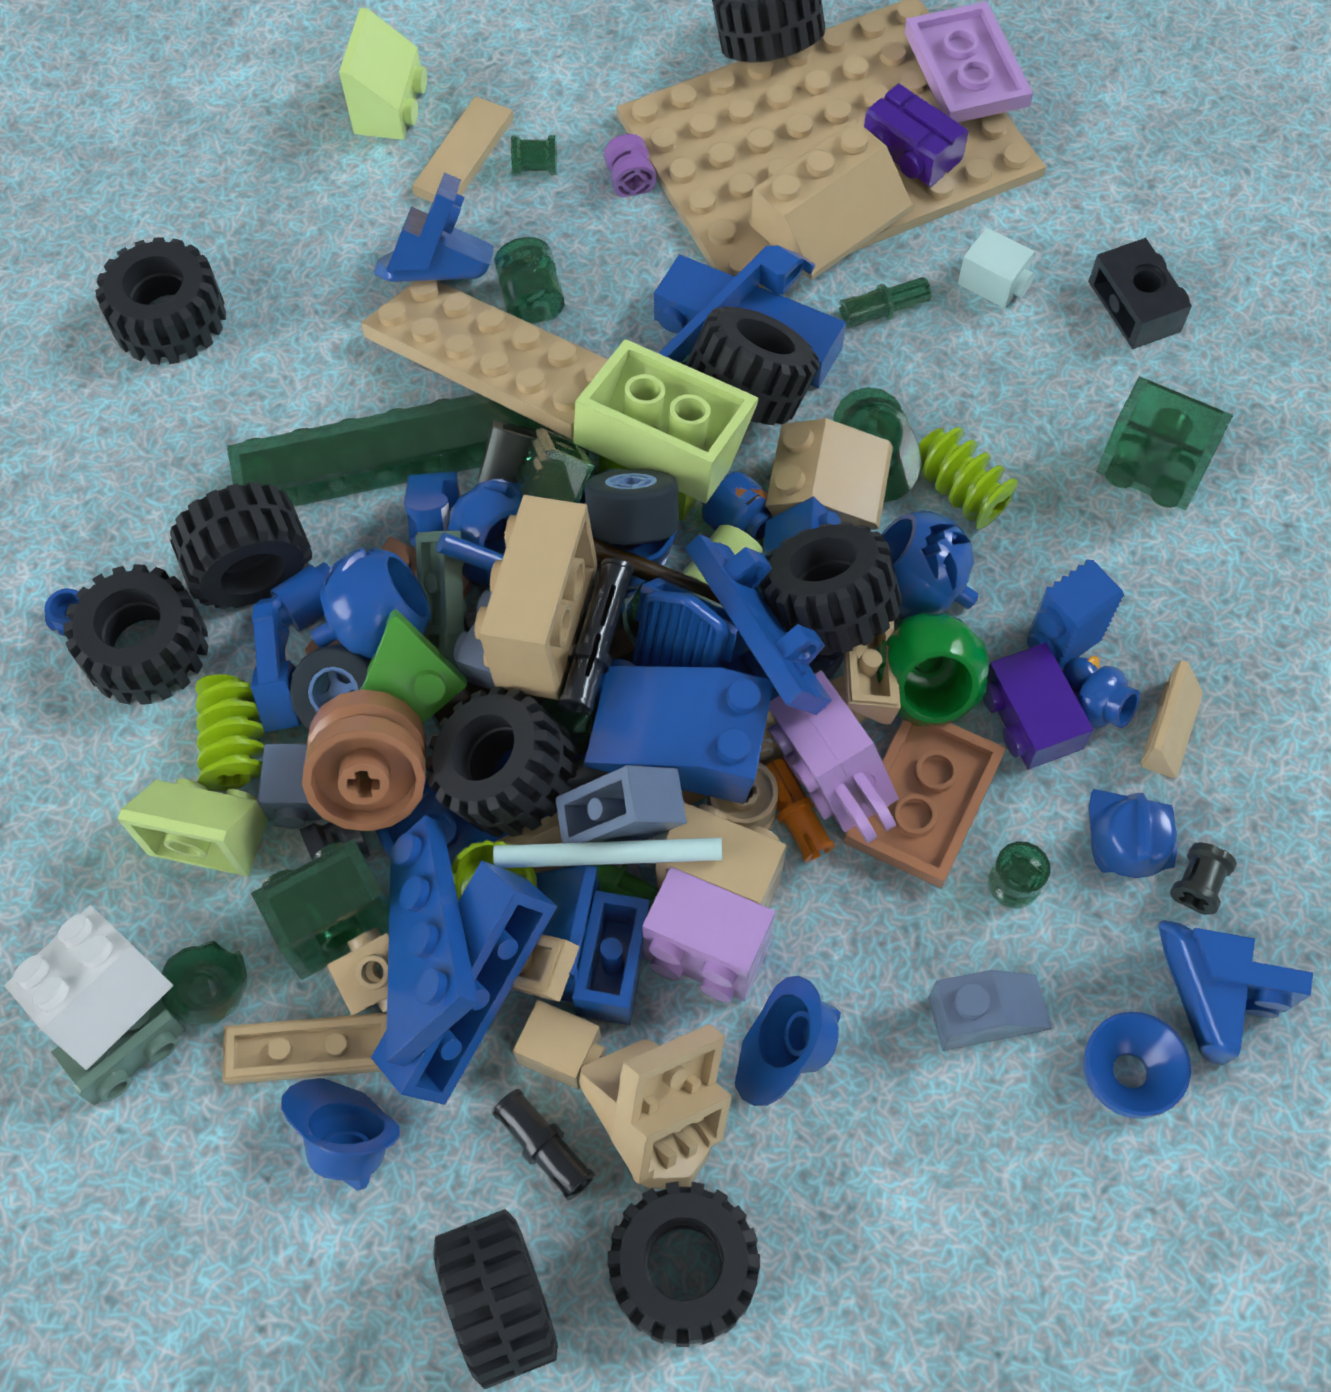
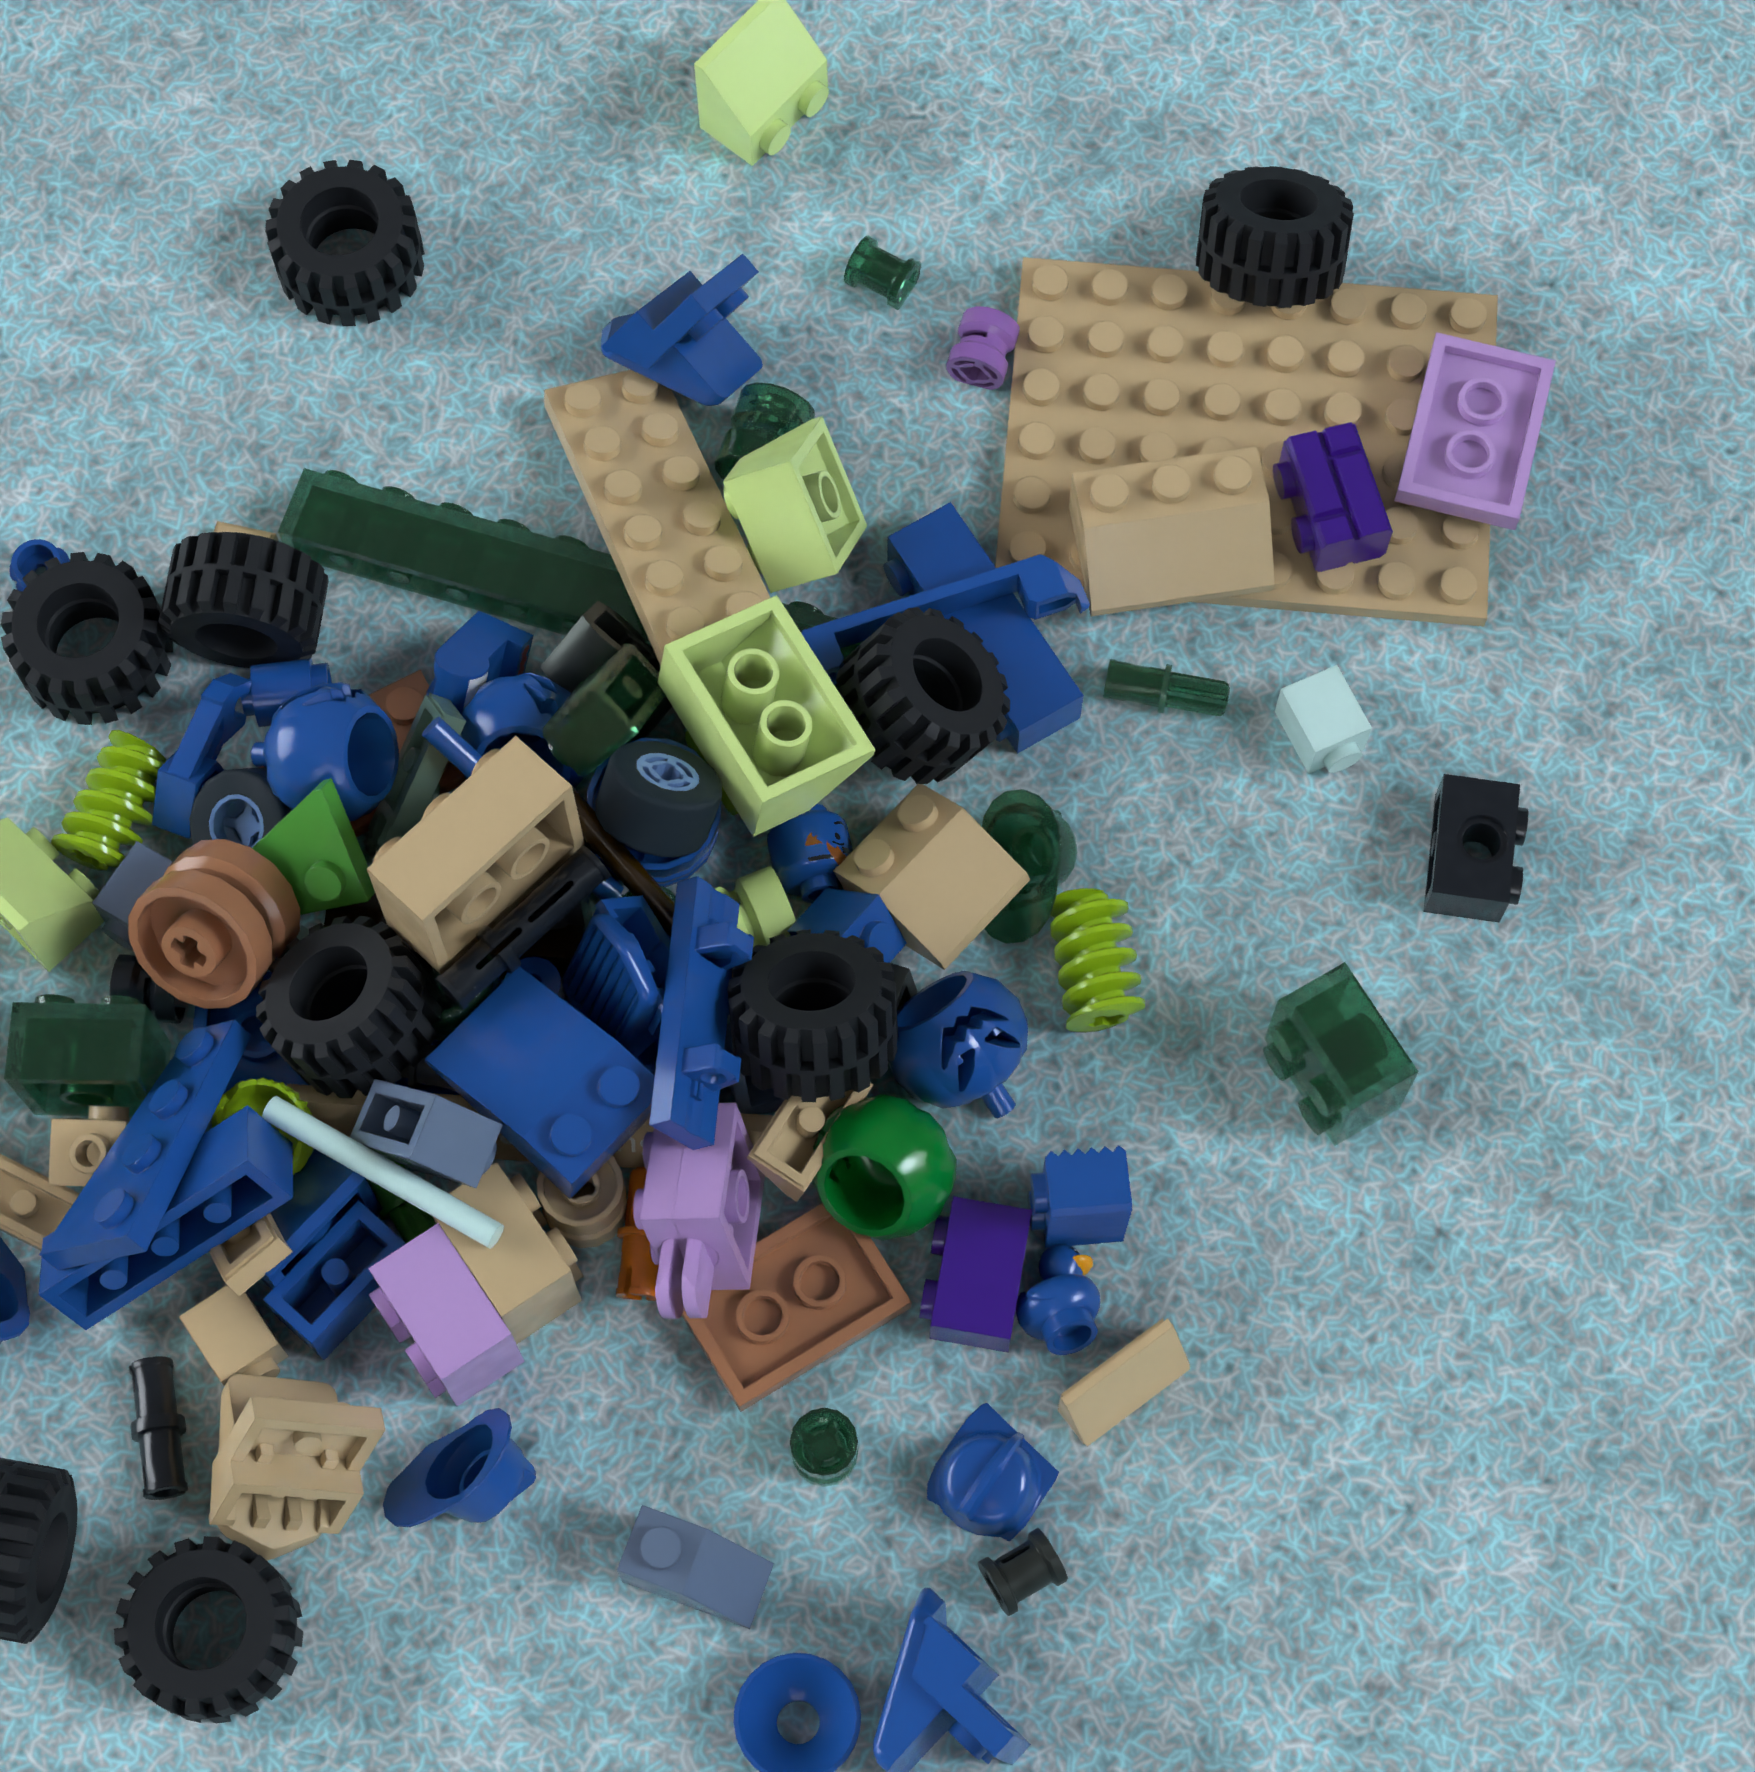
camera: 30 degrees right, 5 degrees up
tan tile [412,96,514,202] -> none
none -> yellowish green slope [723,416,867,593]

